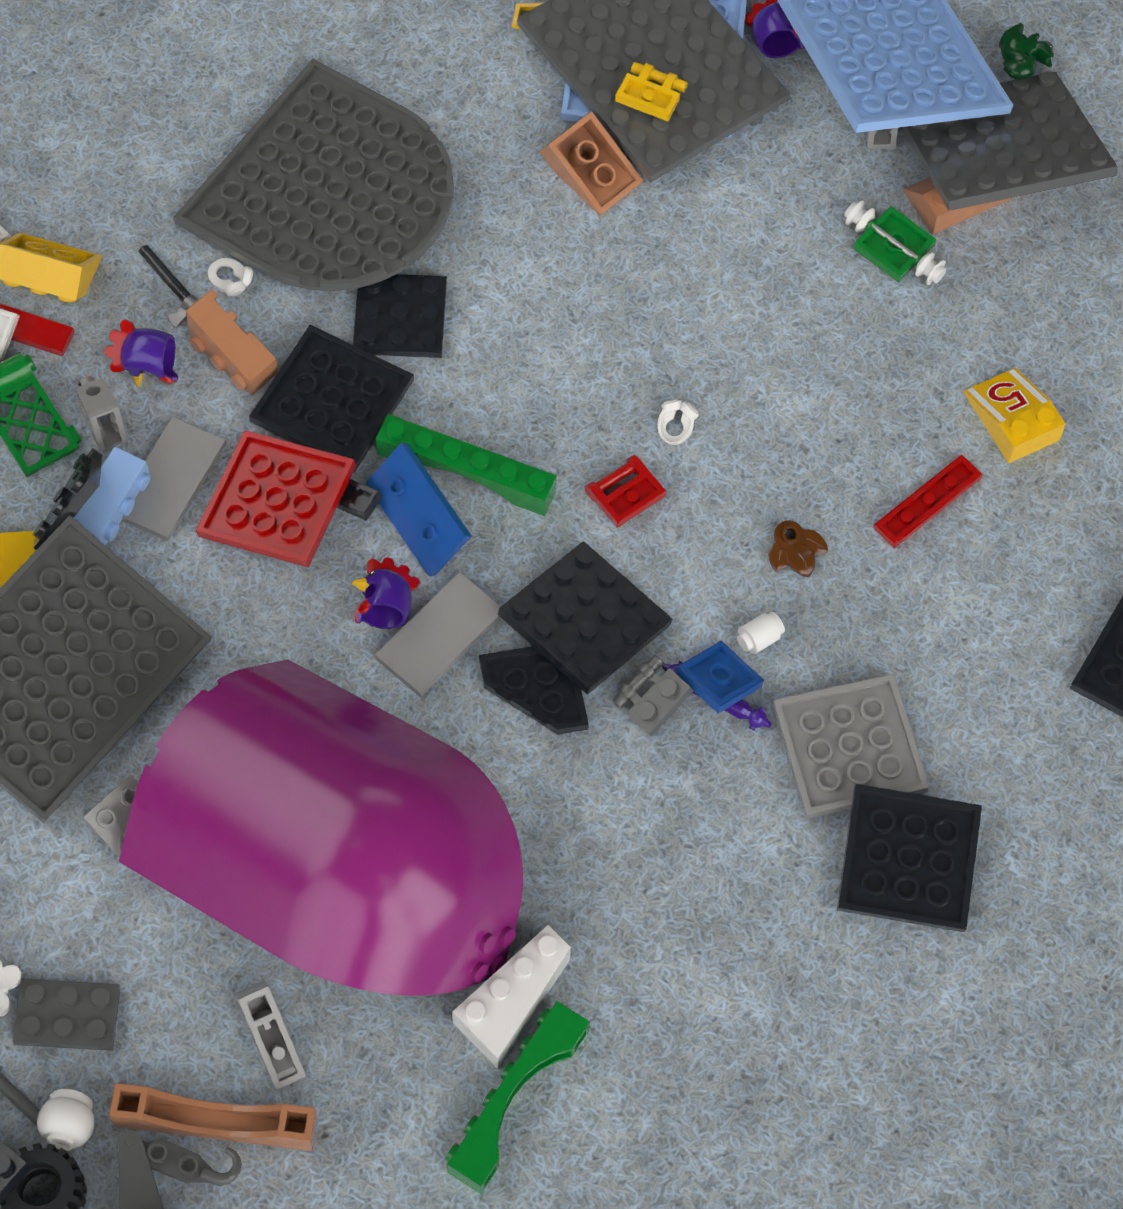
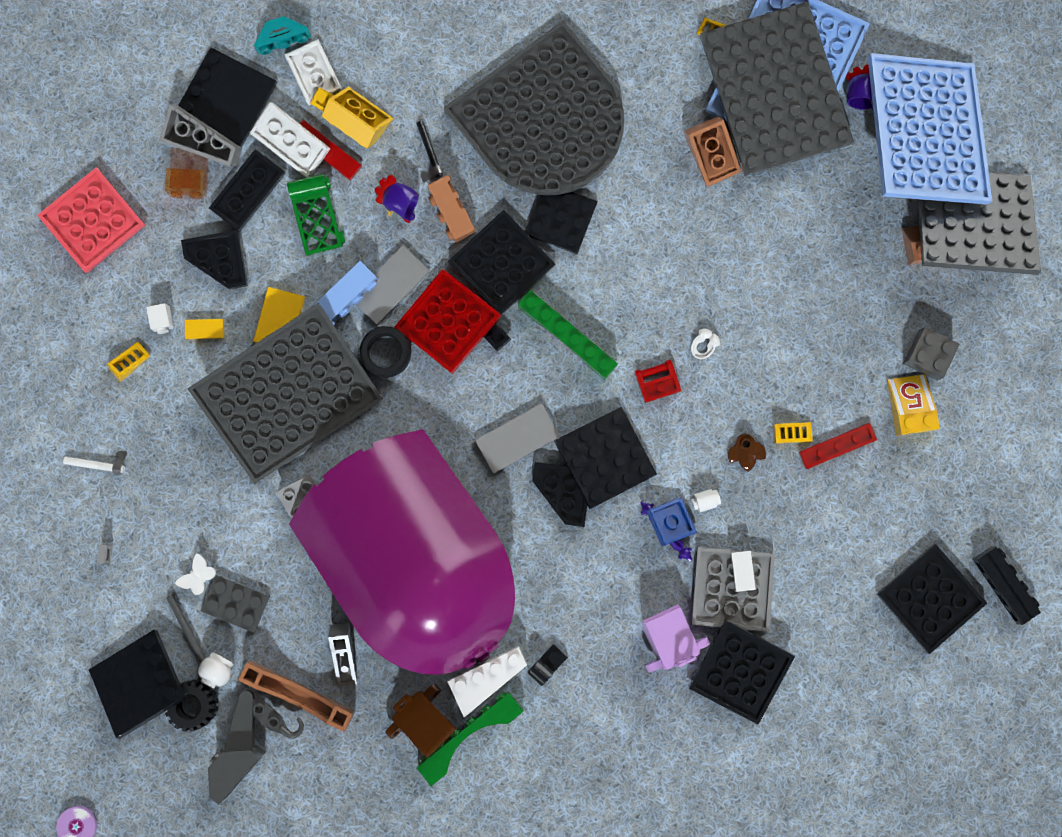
camera: 20 degrees right, 20 degrees up
black plate [33,448,103,550] -> none
light grey torso [76,376,128,452] -> none
white piece [208,258,253,297] -> none
dark purple piece [352,557,420,629] -> none
blue plate [365,443,472,576] -> none
dark grey plate [613,655,694,737] -> none
yellow plate [615,62,688,122] -> none
green plate [844,200,946,285] -> none
dark green animal [999,23,1054,80] -> none
none -> black tyre [360,326,411,378]
none -> reddish brown piece [385,684,457,757]
none -> black plate [527,644,568,686]
none -> lavender piece [642,604,710,673]
none -> white tile [731,551,756,592]
none -> yellow slope [772,422,813,444]
none -> dark grey brick [903,327,960,381]

